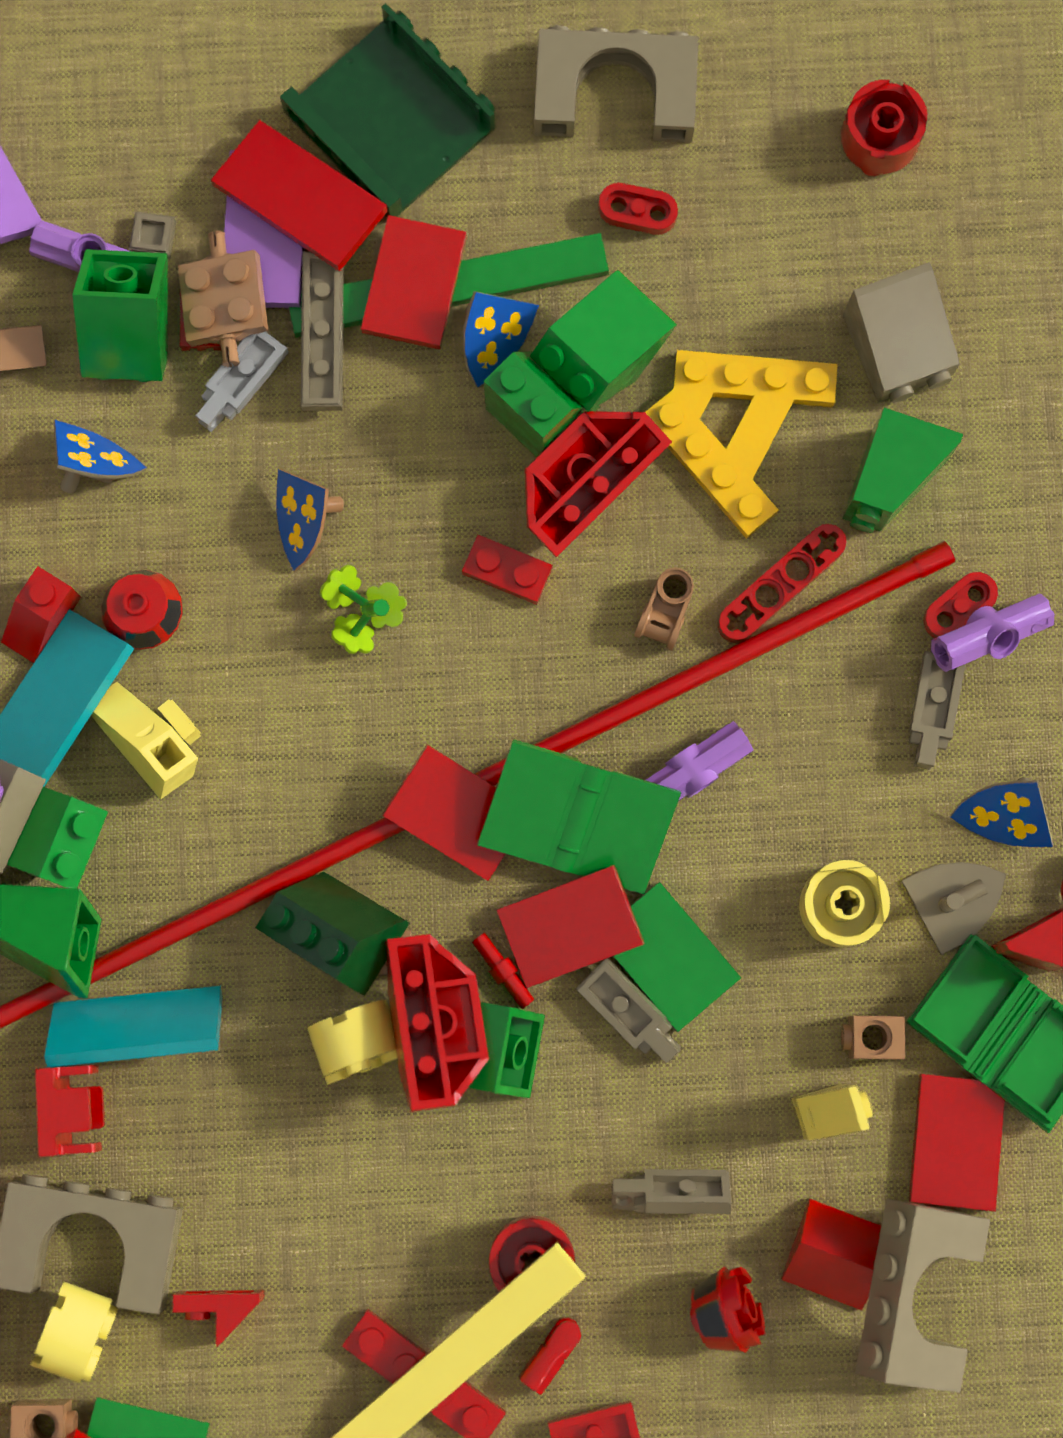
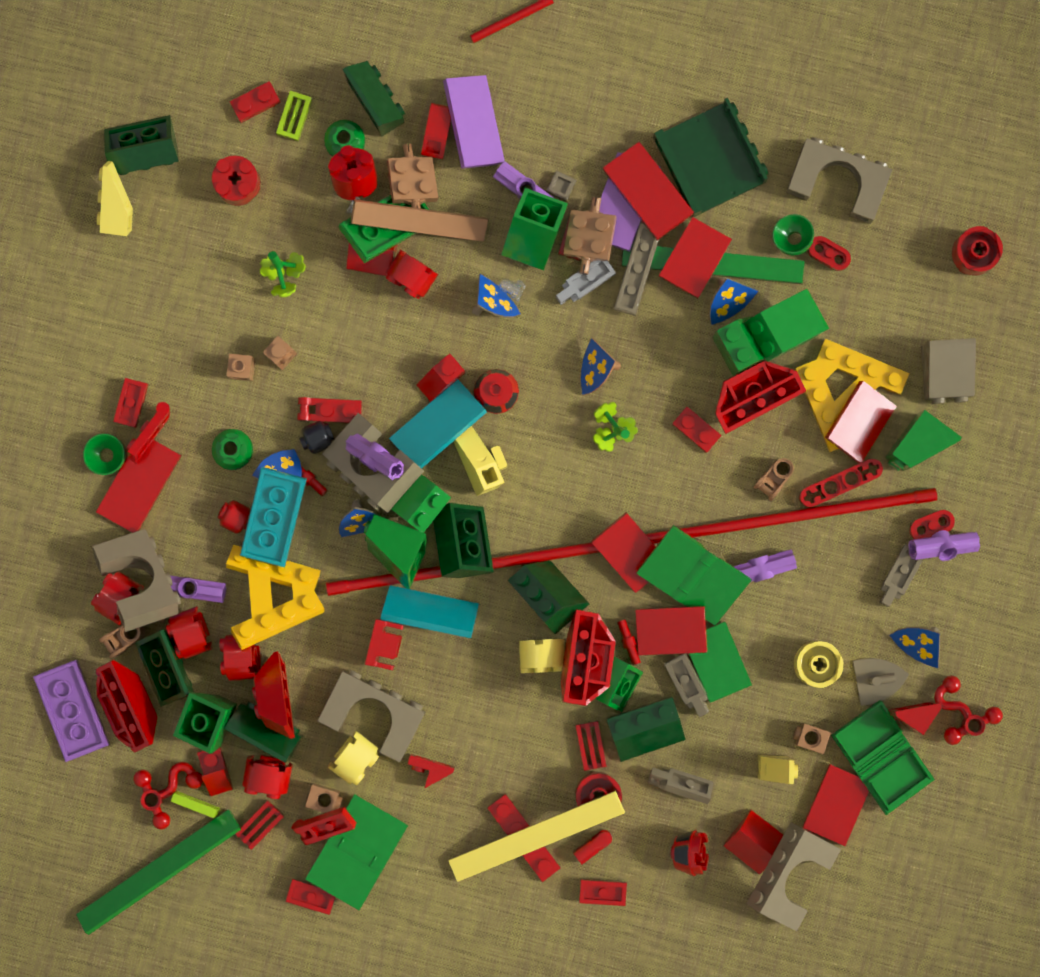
camera: 20 degrees right, 5 degrees up
none -> dark green slope [433,503,494,578]
none -> clear piece [499,279,526,302]
none -> red tile [575,721,607,771]
none -> dark green slope [606,696,686,762]
none -> green piece [773,214,814,256]
none -> tile [825,381,897,463]

